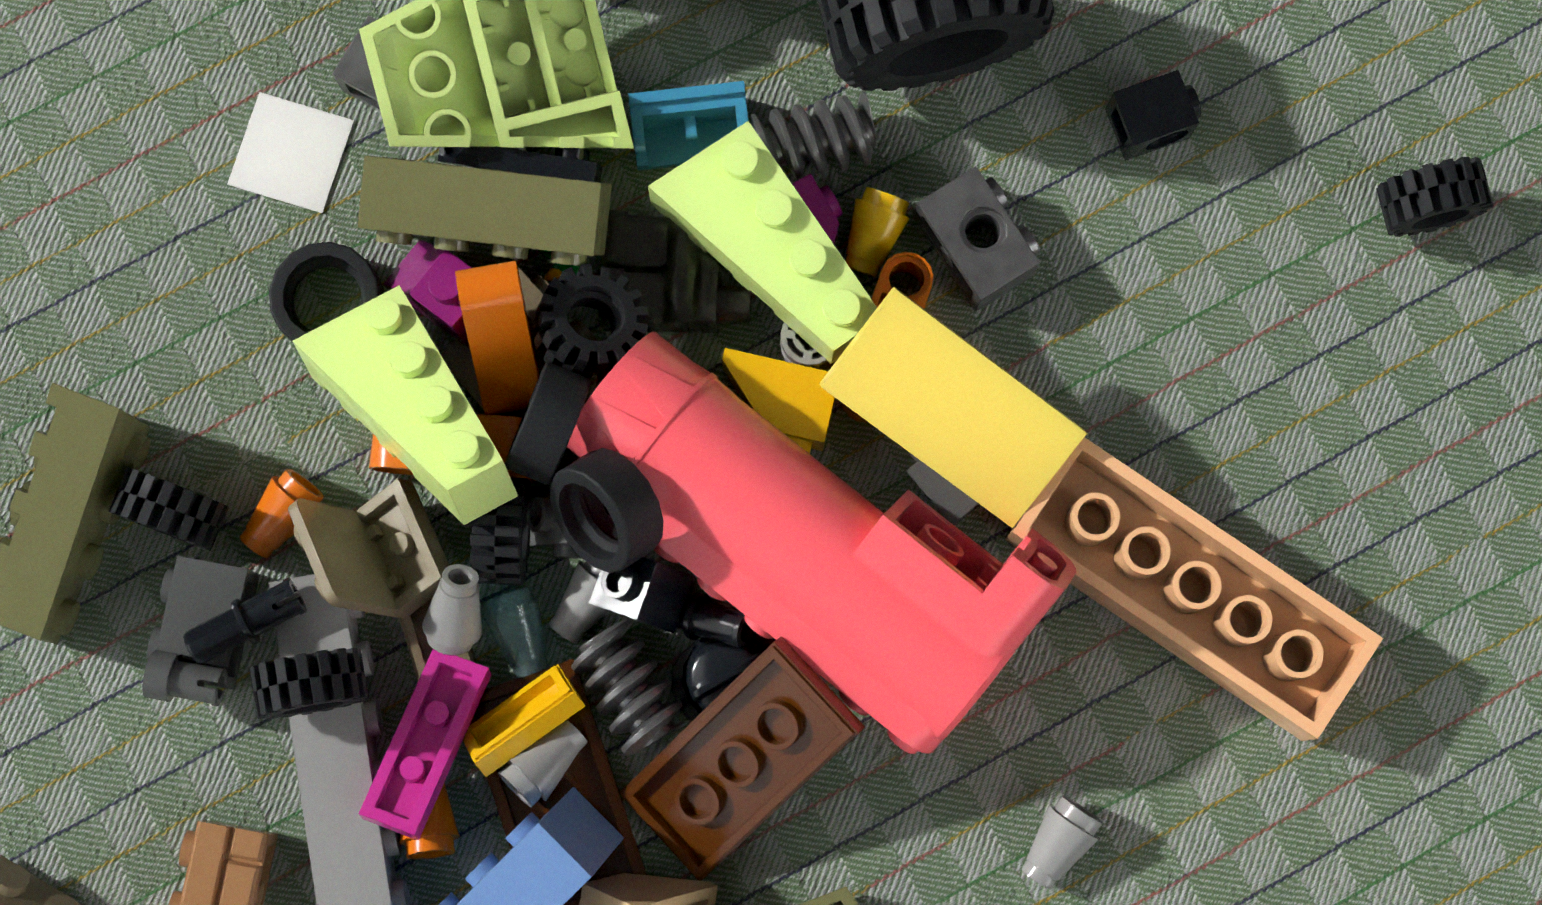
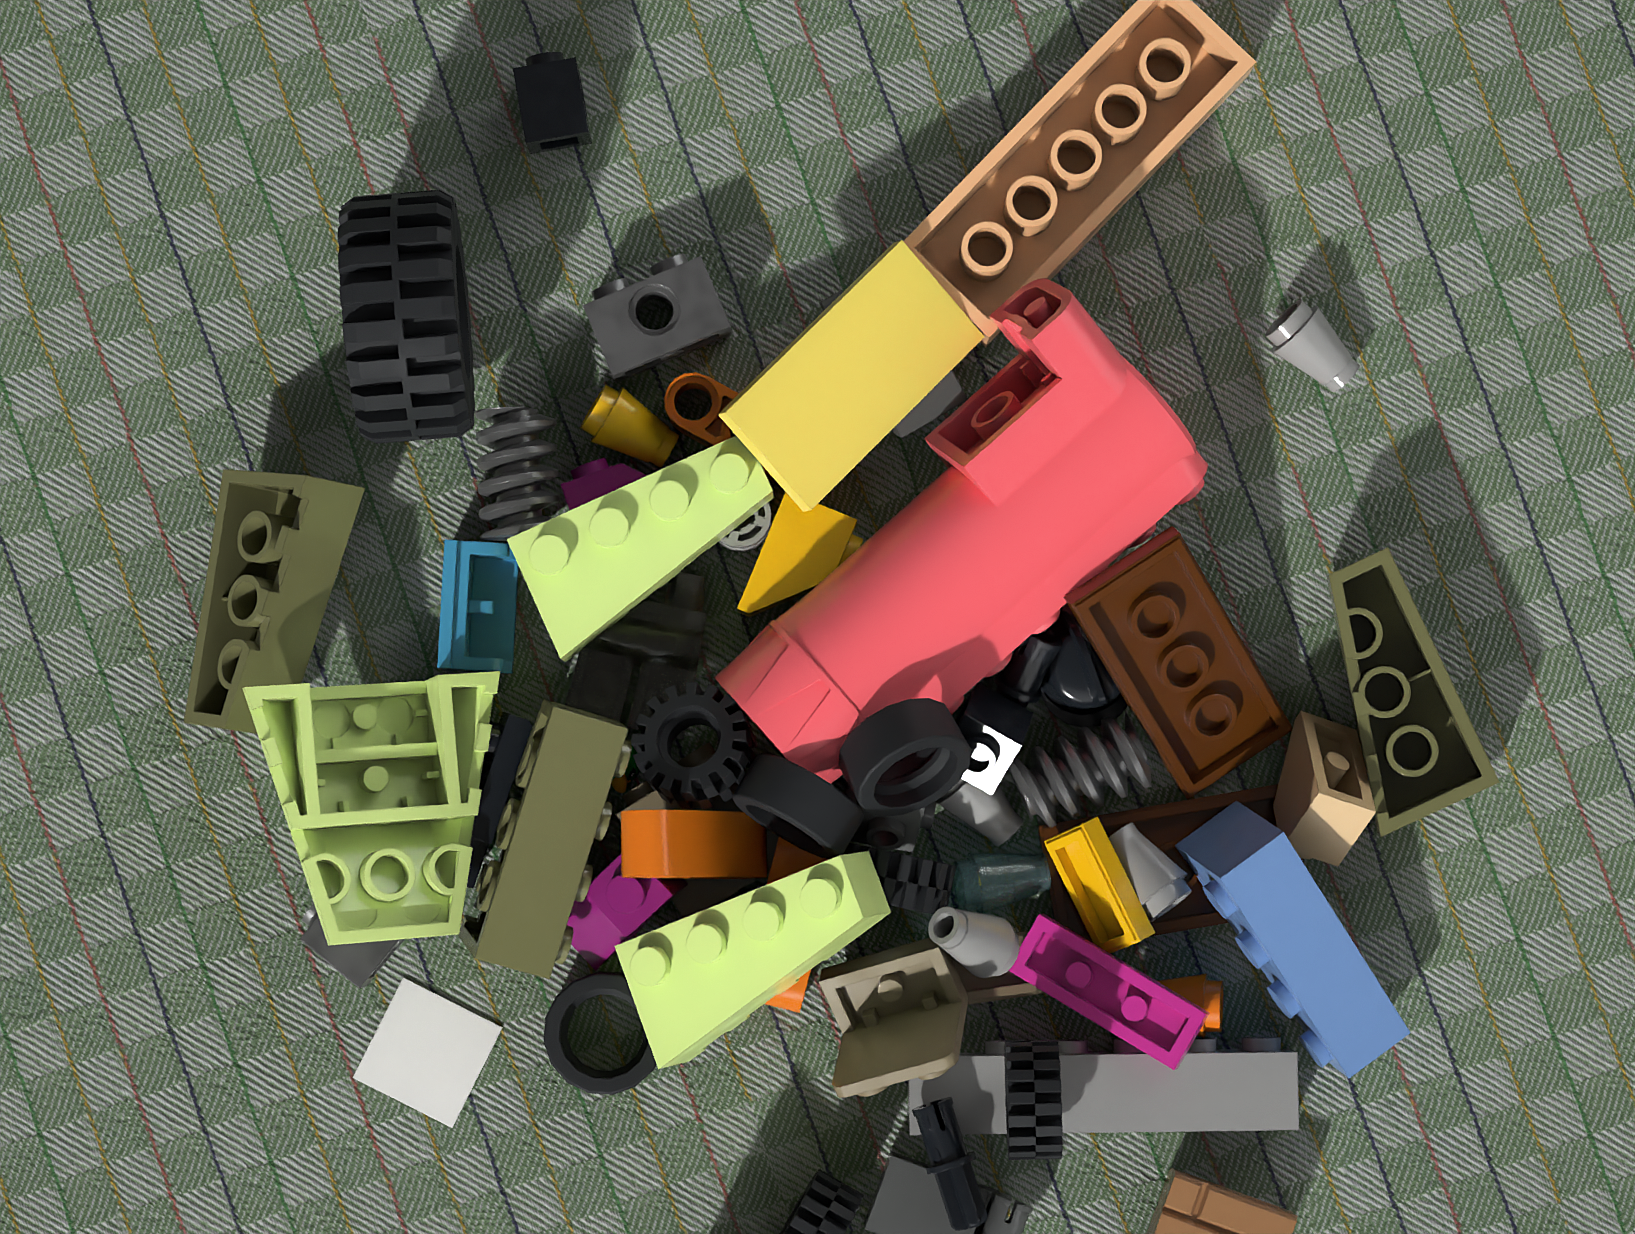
camera: 80 degrees left, 5 degrees up
orange cone [240,468,324,558] -> none

